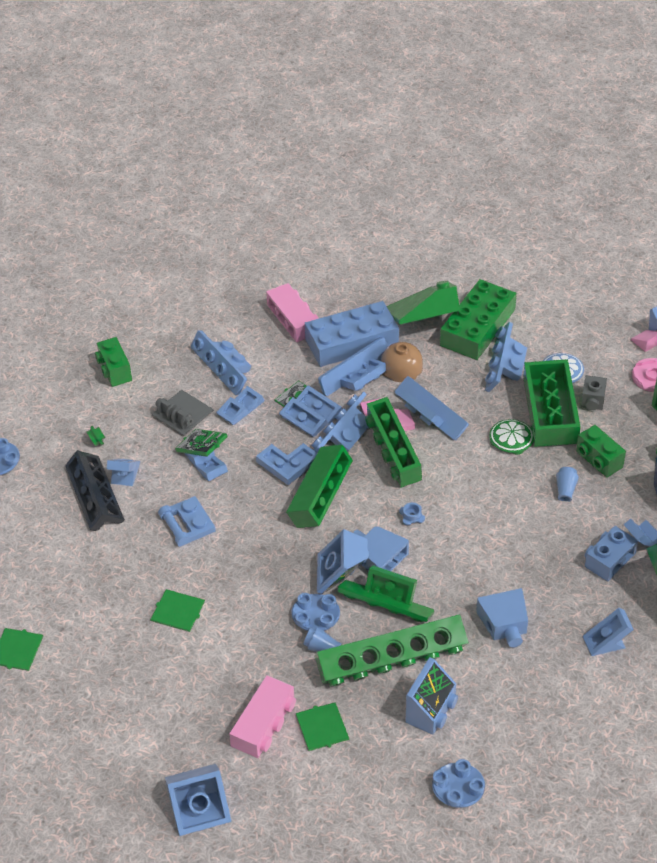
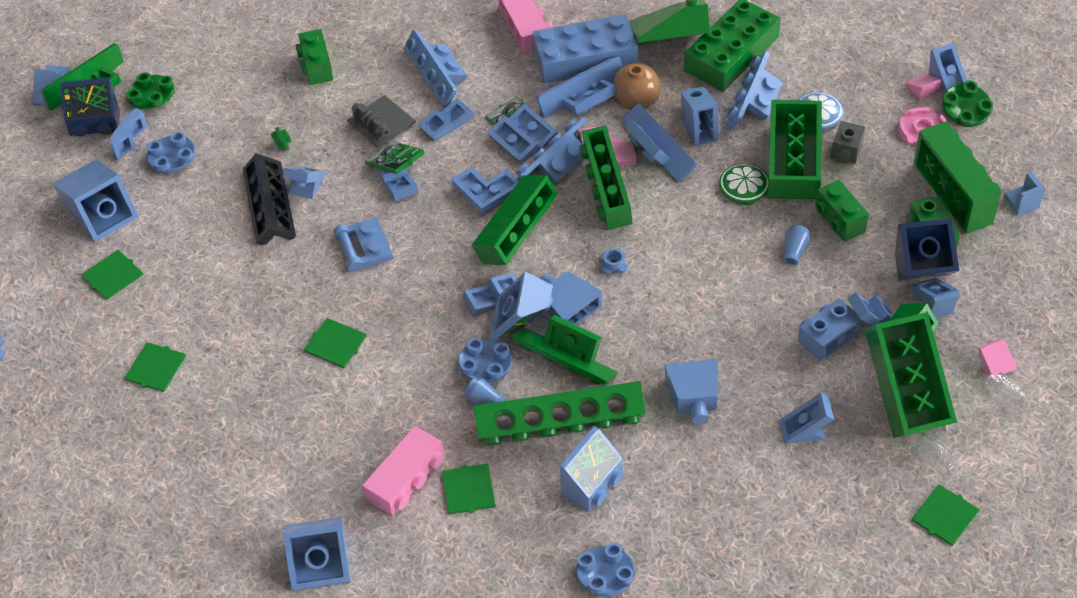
camera: 10 degrees right, 5 degrees up
none -> medium blue slope [463,273,517,317]
none -> medium blue torso [681,87,718,146]

